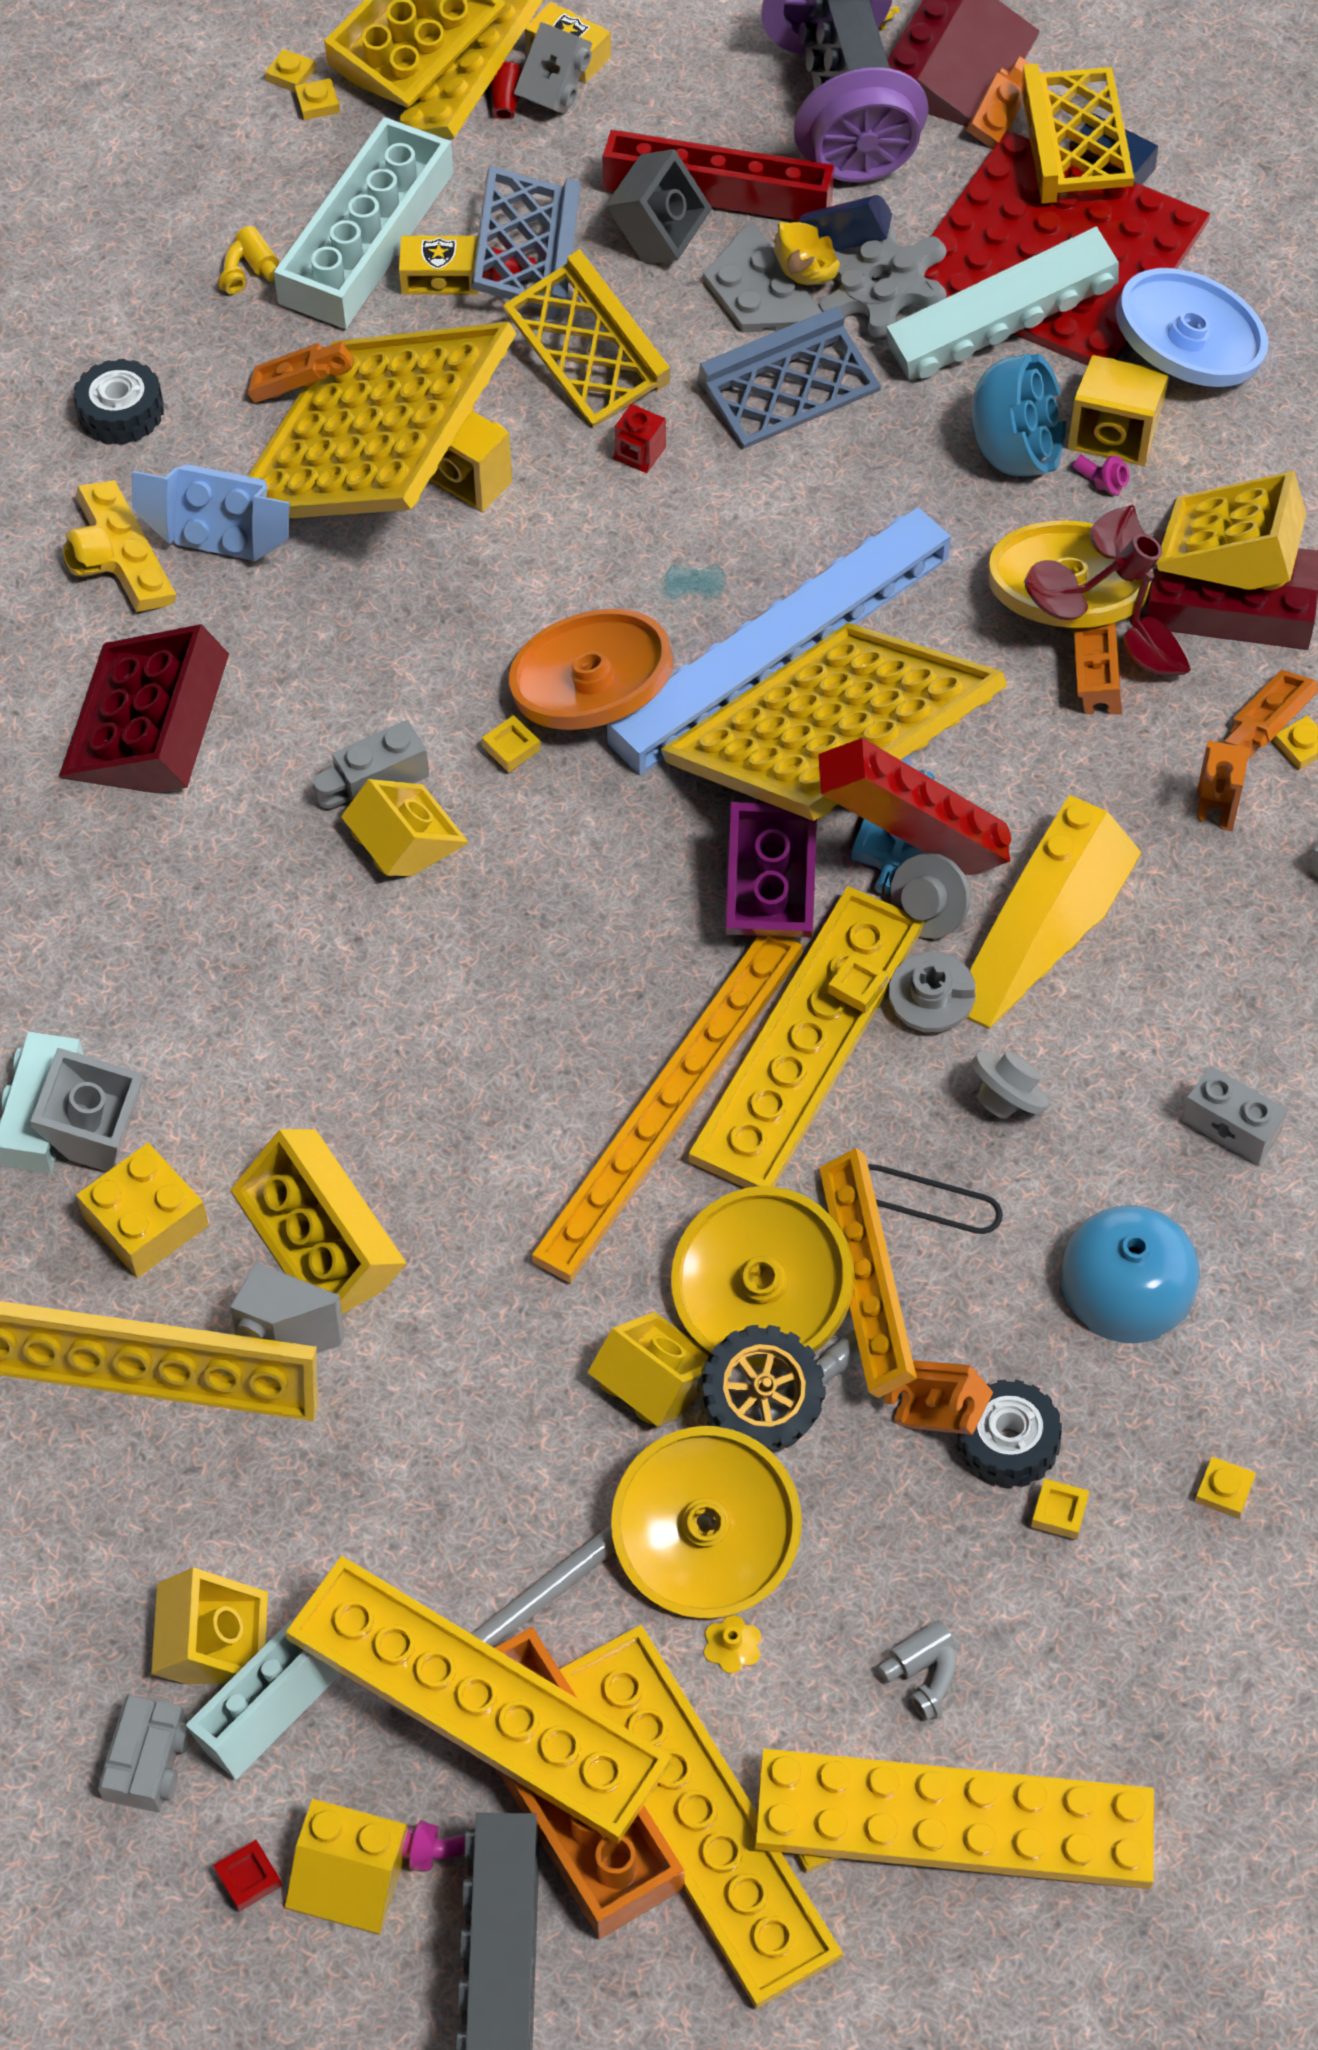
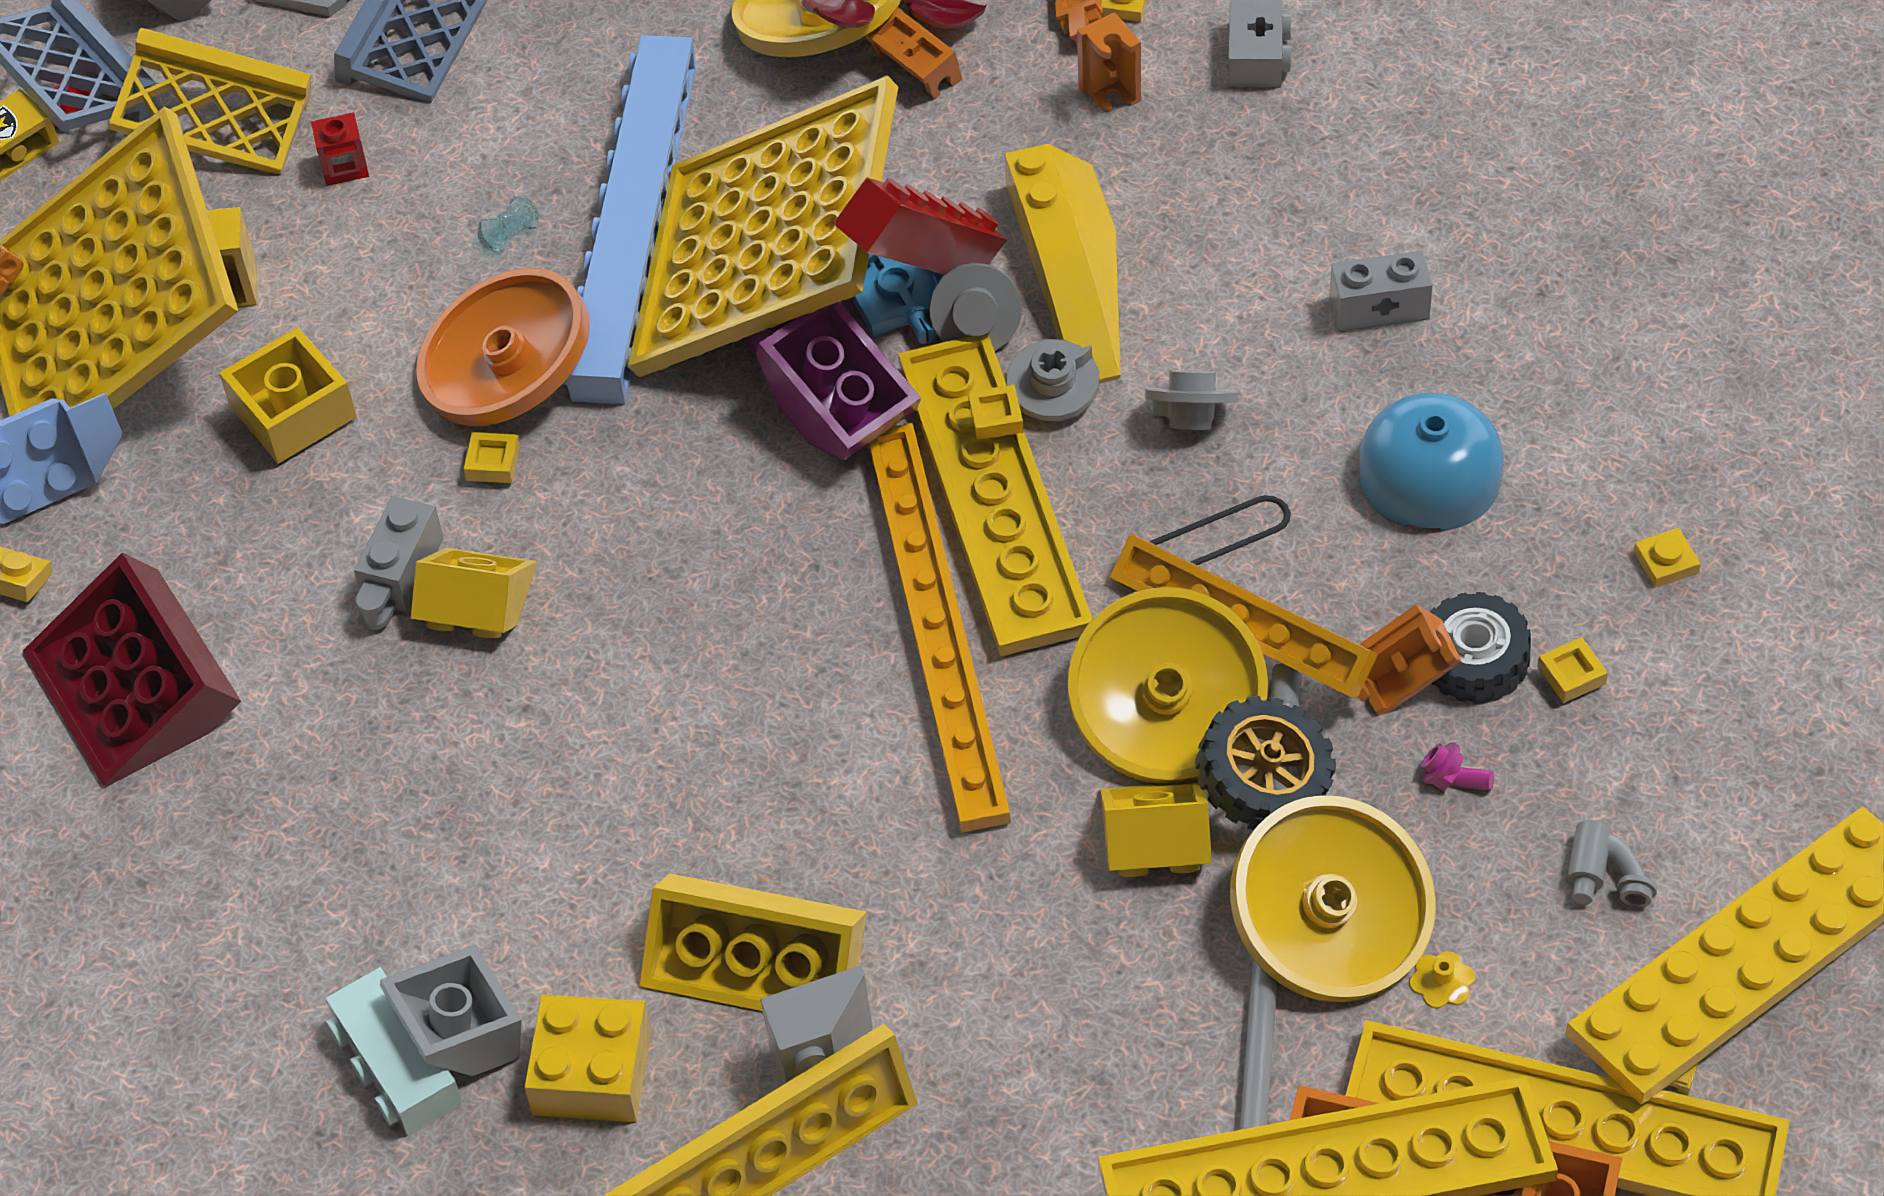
camera: 40 degrees left, 5 degrees down
none -> yellow brick [219,327,357,464]
none -> dark pink plate [1421,742,1494,791]

